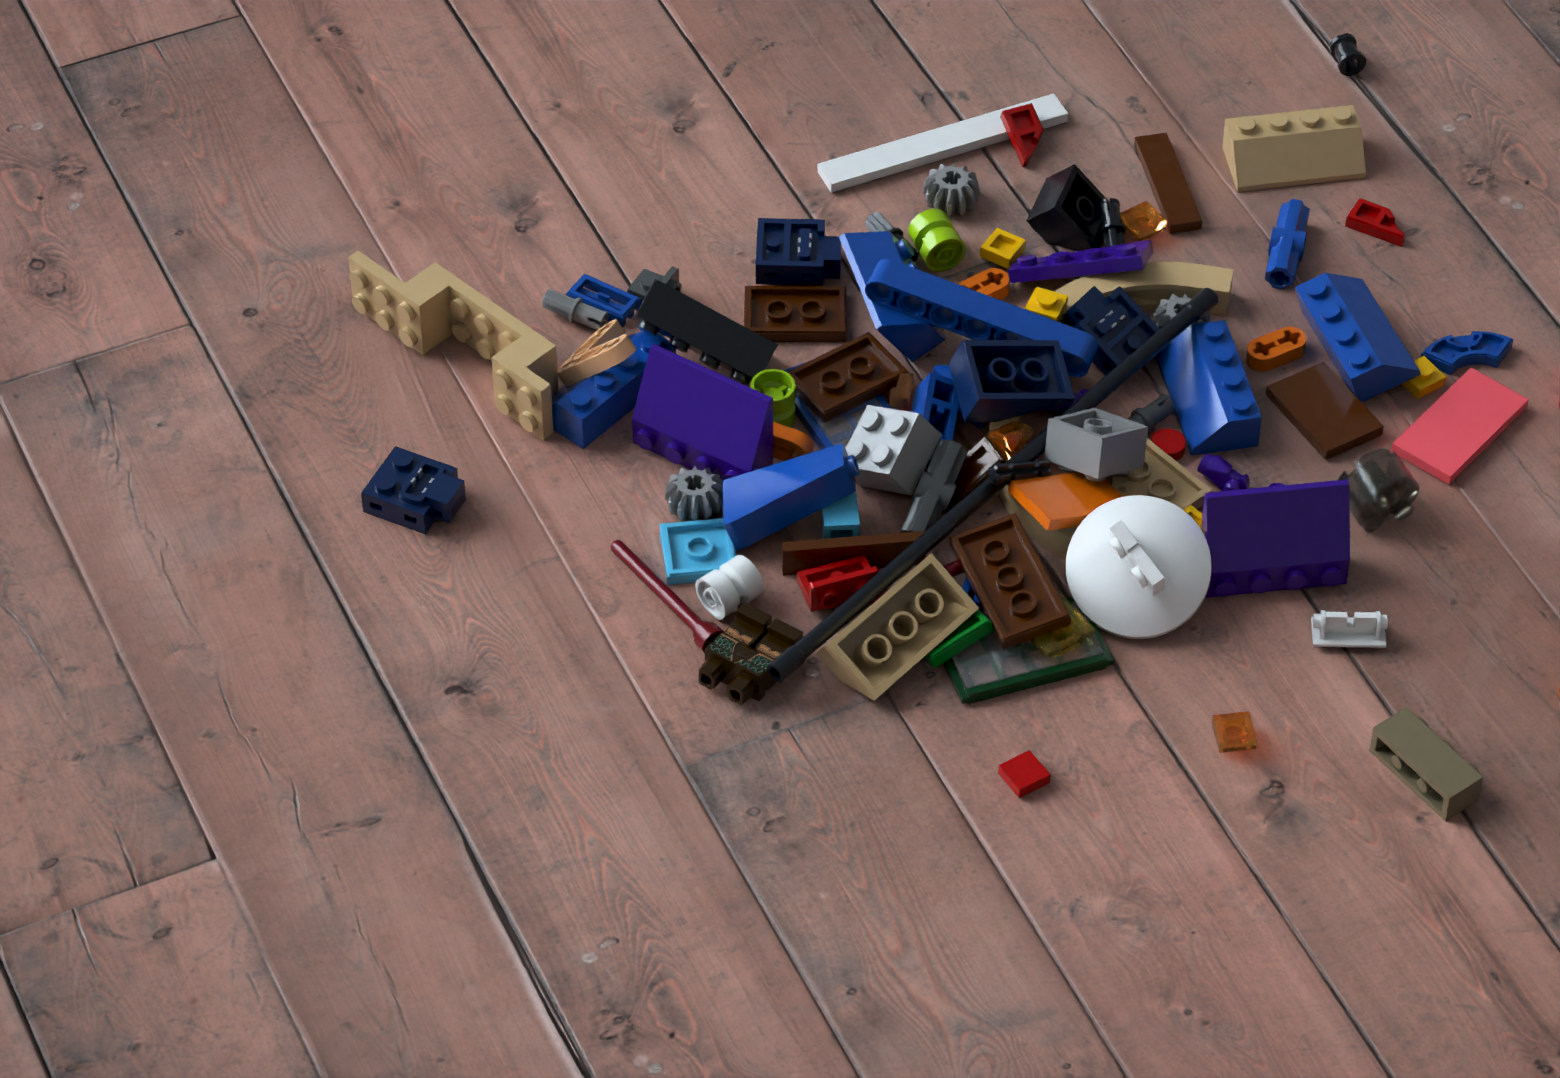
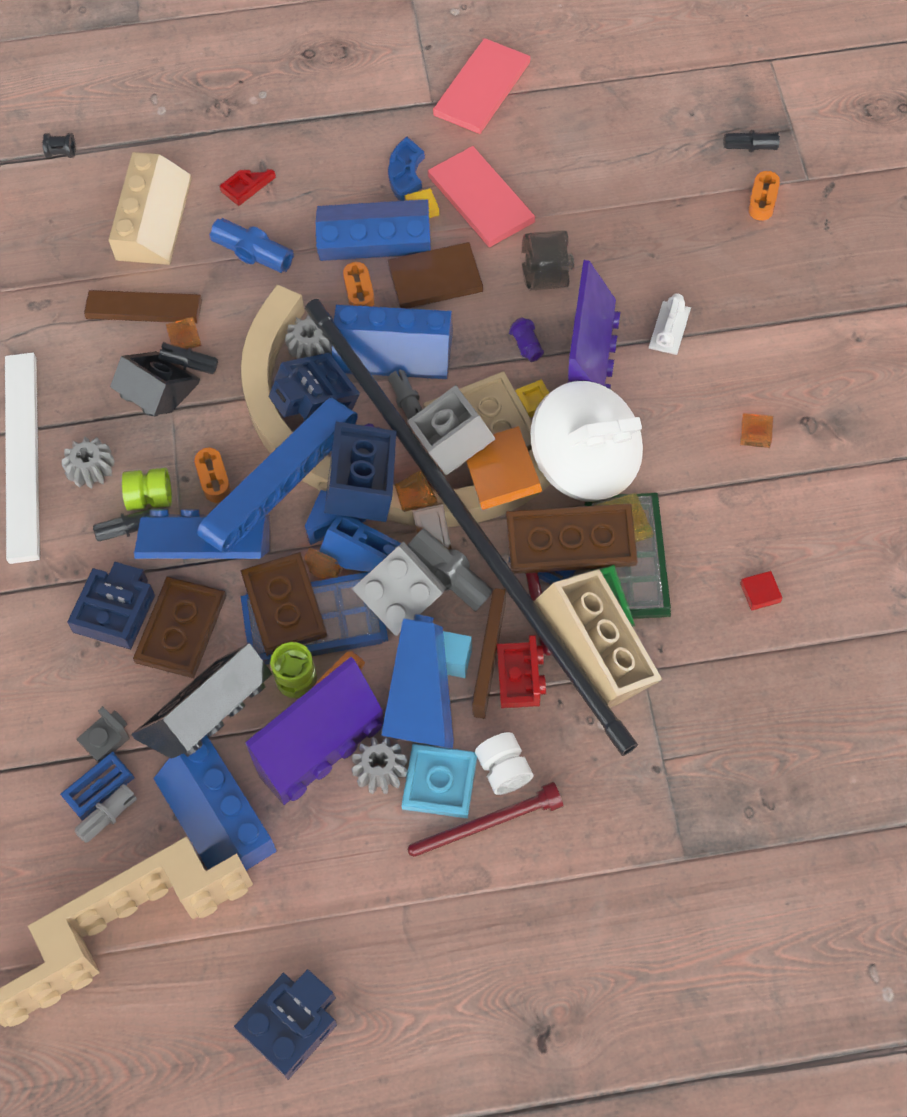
camera: 70 degrees left, 15 degrees up
light nougat beam [557,319,637,387] -> none
dark brown hips [699,602,803,705] -> none
yellow plate [980,228,1026,269] -> none
black axle [988,460,1052,485] -> none
red tile [1000,103,1044,167] -> none
dark purple wing [1008,240,1153,283] -> none
yellow plate [1024,287,1068,322] -> none
red tile [1151,429,1186,461] -> none
dark purple arm [1197,453,1250,491] -> none
dark tan brick [1369,707,1483,821] -> none

